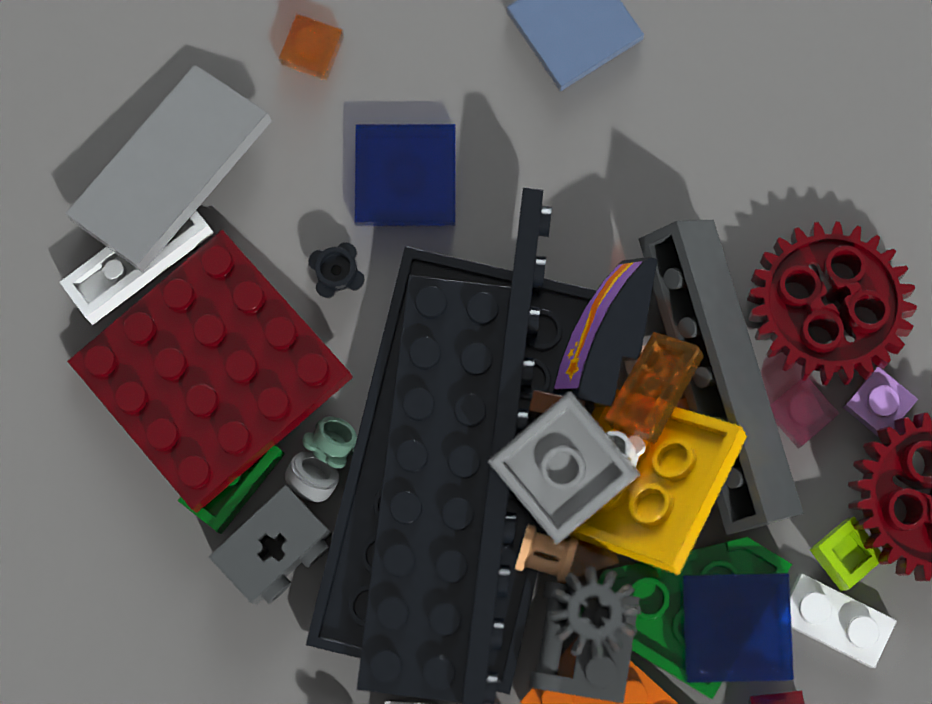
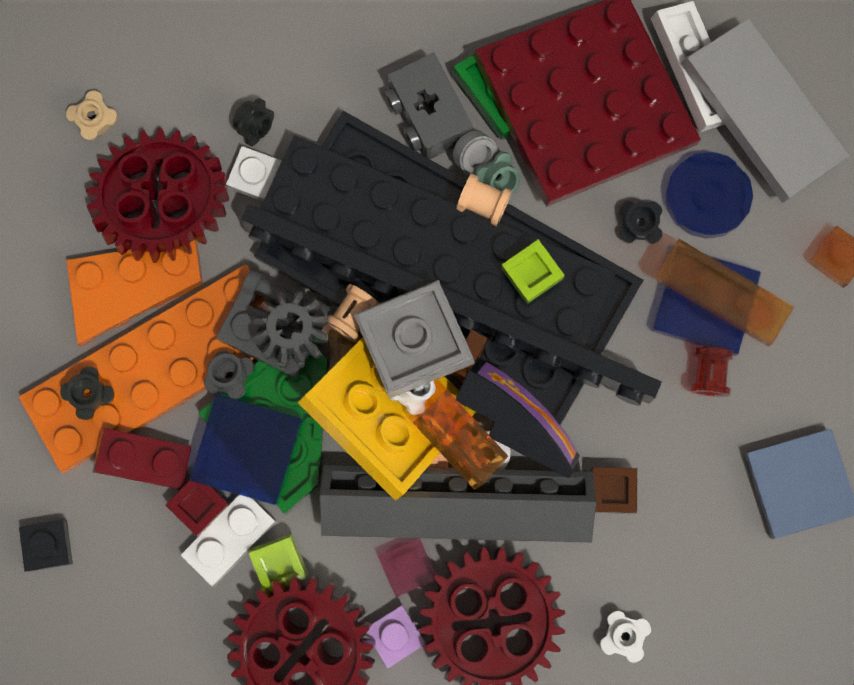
camera: 105 degrees right, 0 degrees up
none -> dark red plate [165,473,230,537]
none -> dark grey plate [204,351,255,399]
none -> light nougat bush [456,174,512,227]
none -> lime plate [501,239,565,304]
none -> reddish brown plate [591,467,637,514]
none -> white plate [600,611,651,663]
none -> clear orange plate [654,239,794,347]
none -> clear blue tile [665,152,753,239]
none -> clear red bush [690,347,734,397]

